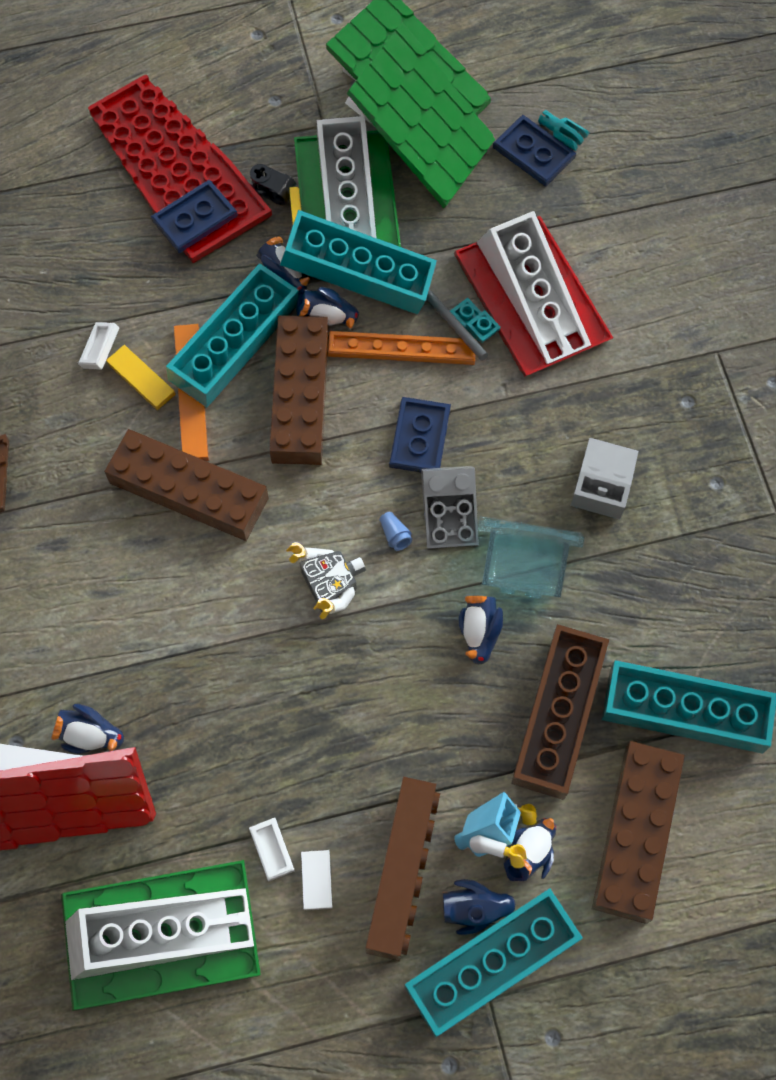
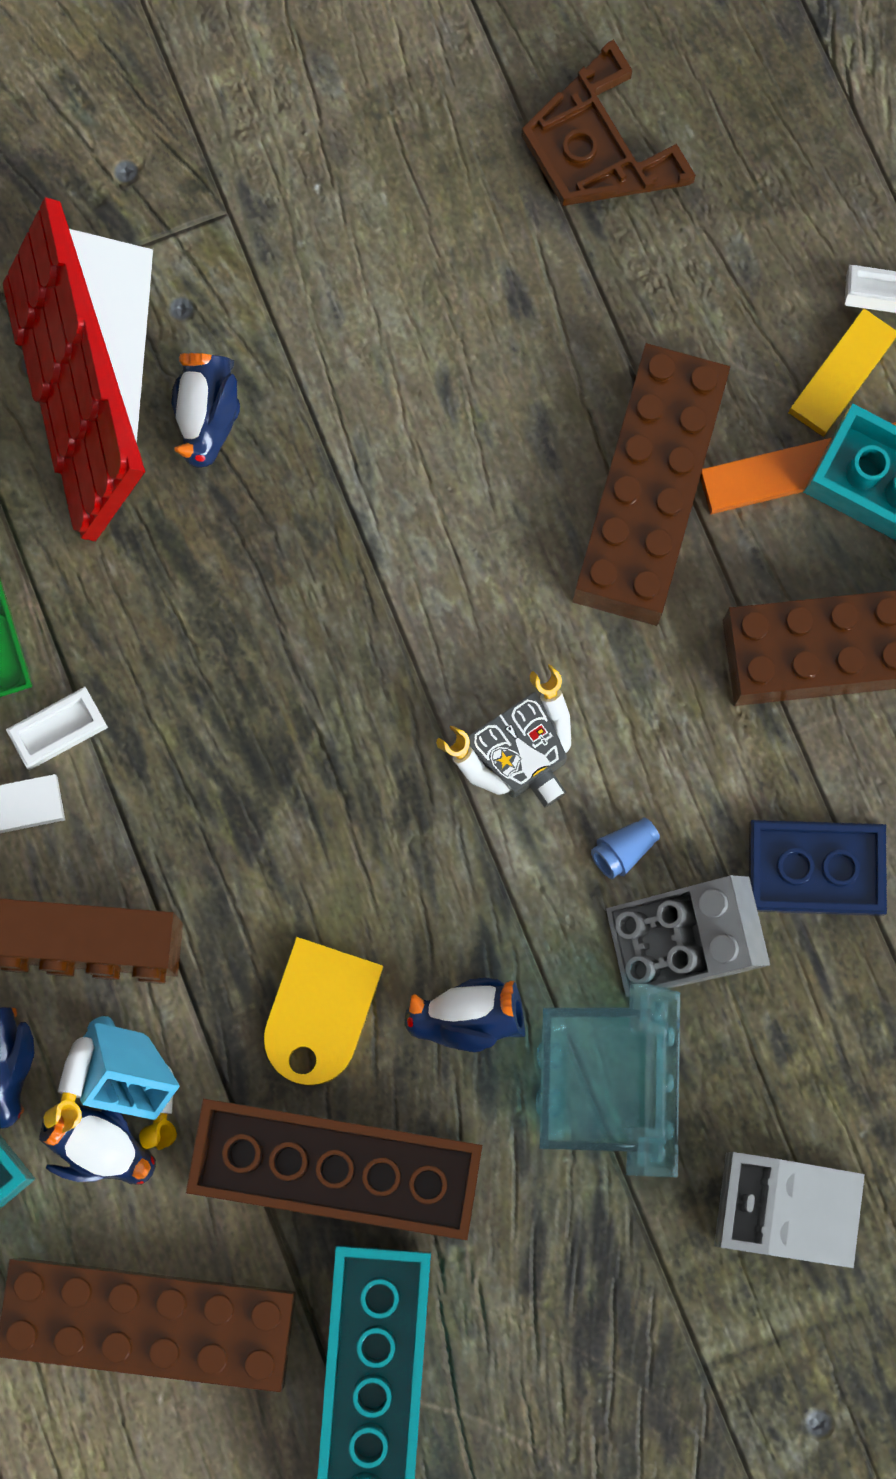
camera: 80 degrees right, 10 degrees up
none -> yellow tile [264,937,383,1086]

